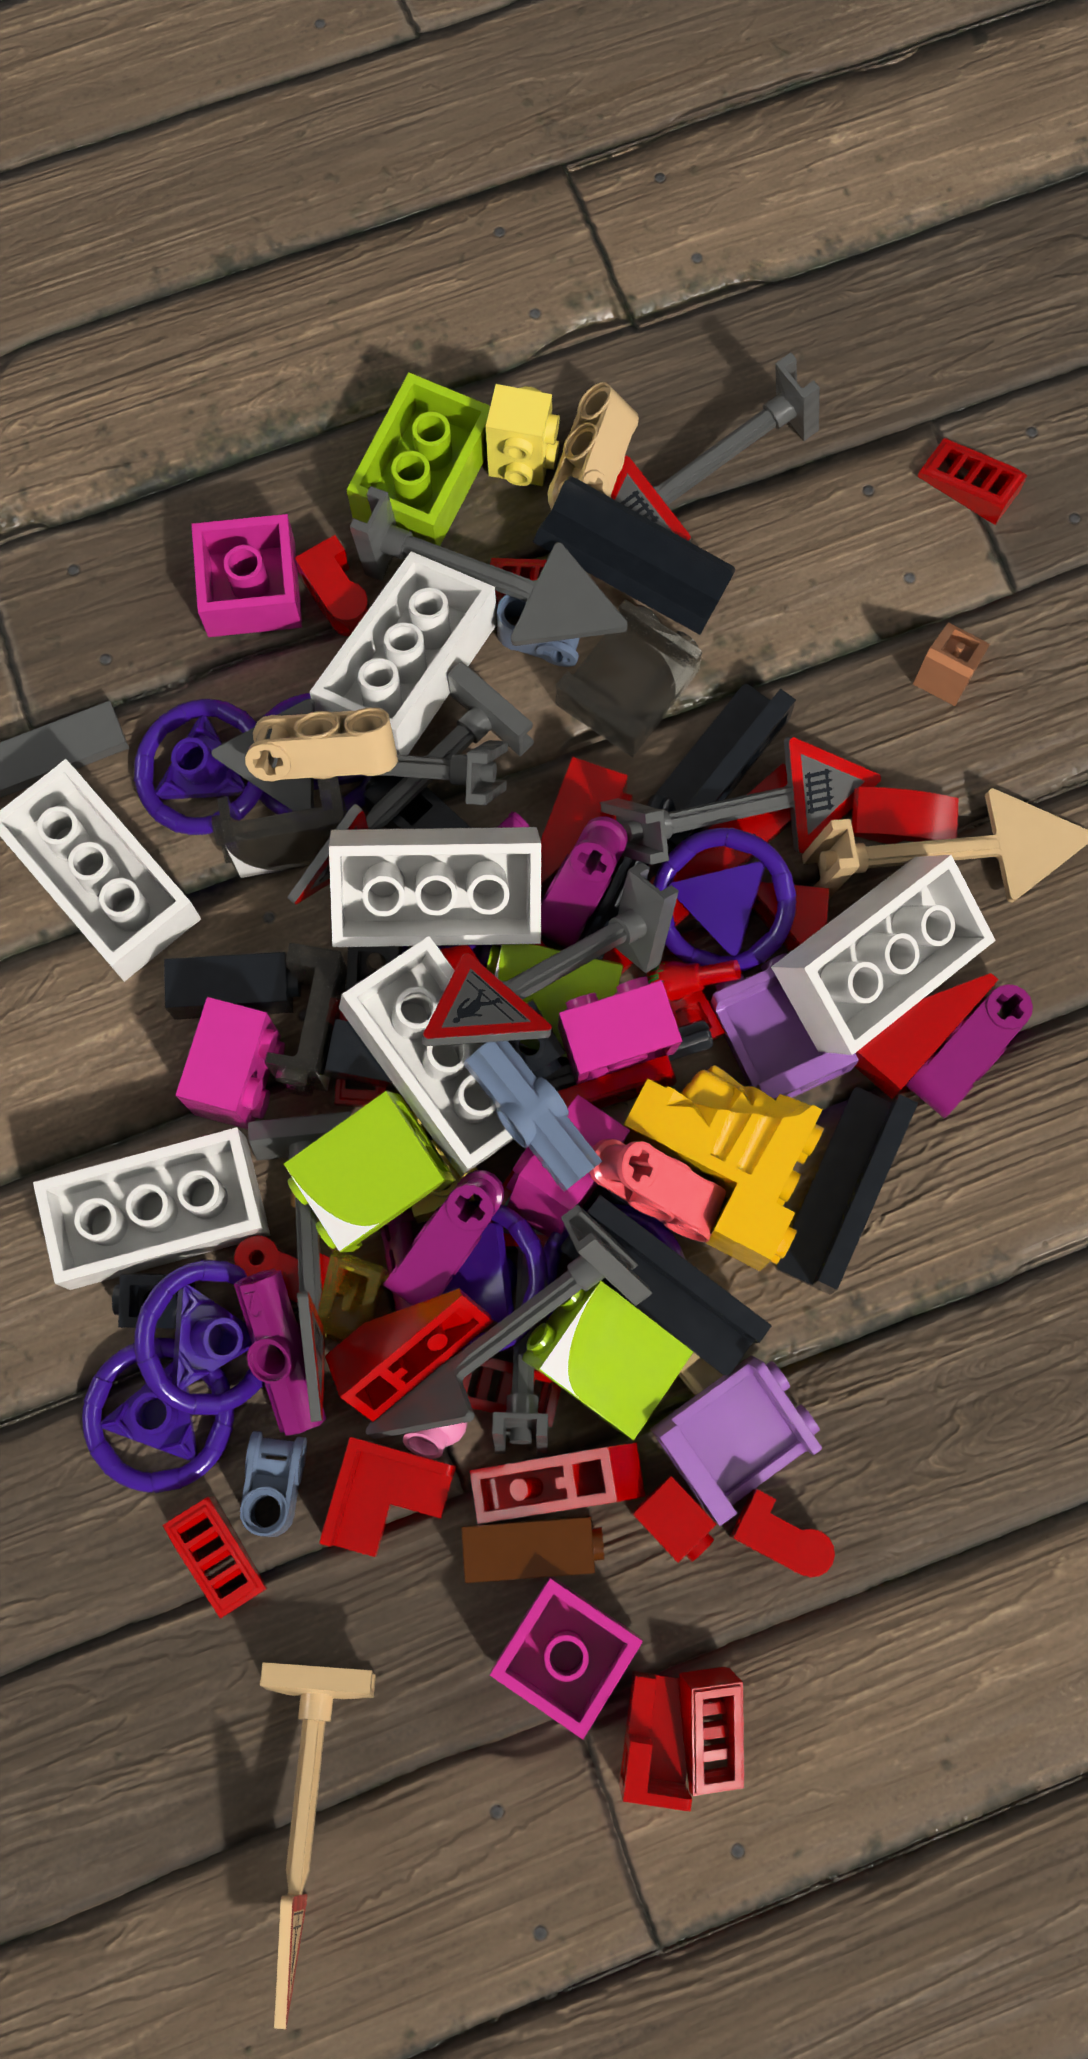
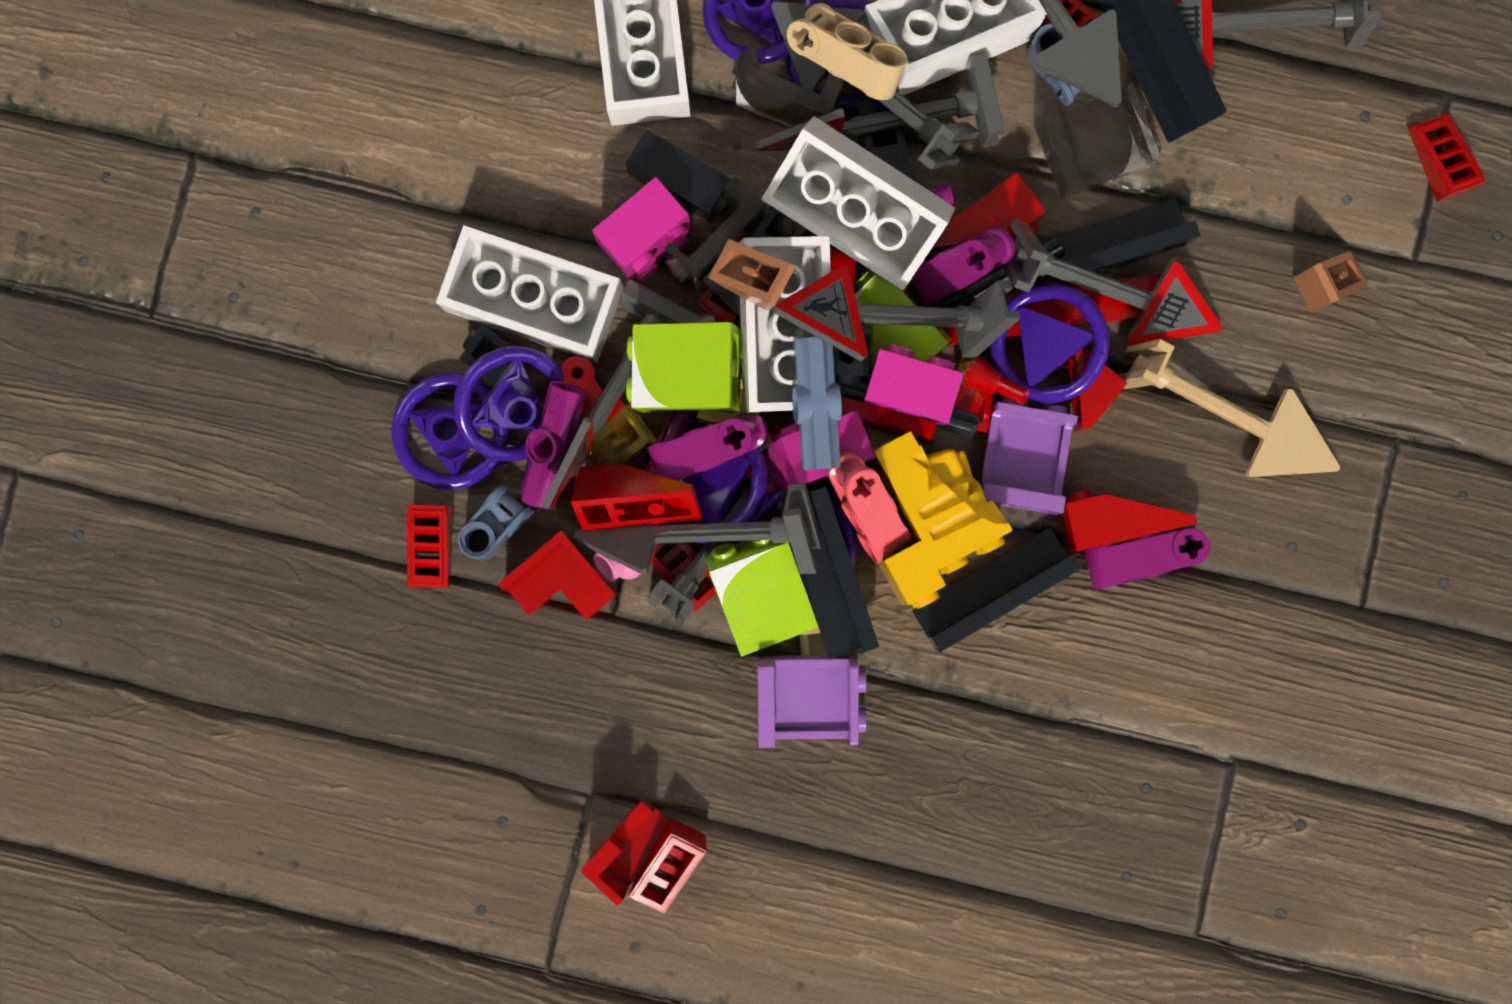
camera: 30 degrees right, 10 degrees up
tan piece [260,1662,376,2029] -> none
reddish brown brick [461,1516,604,1583] -> none
red slope [469,1443,645,1524] -> none
dark pink brick [490,1577,643,1739] -> none
red brick [631,1476,717,1563] -> none
red leg [729,1489,835,1577] -> none
white brick [771,855,996,1055] -> none
red slope [852,787,959,844] -> none
none -> nougat slope [708,239,795,311]

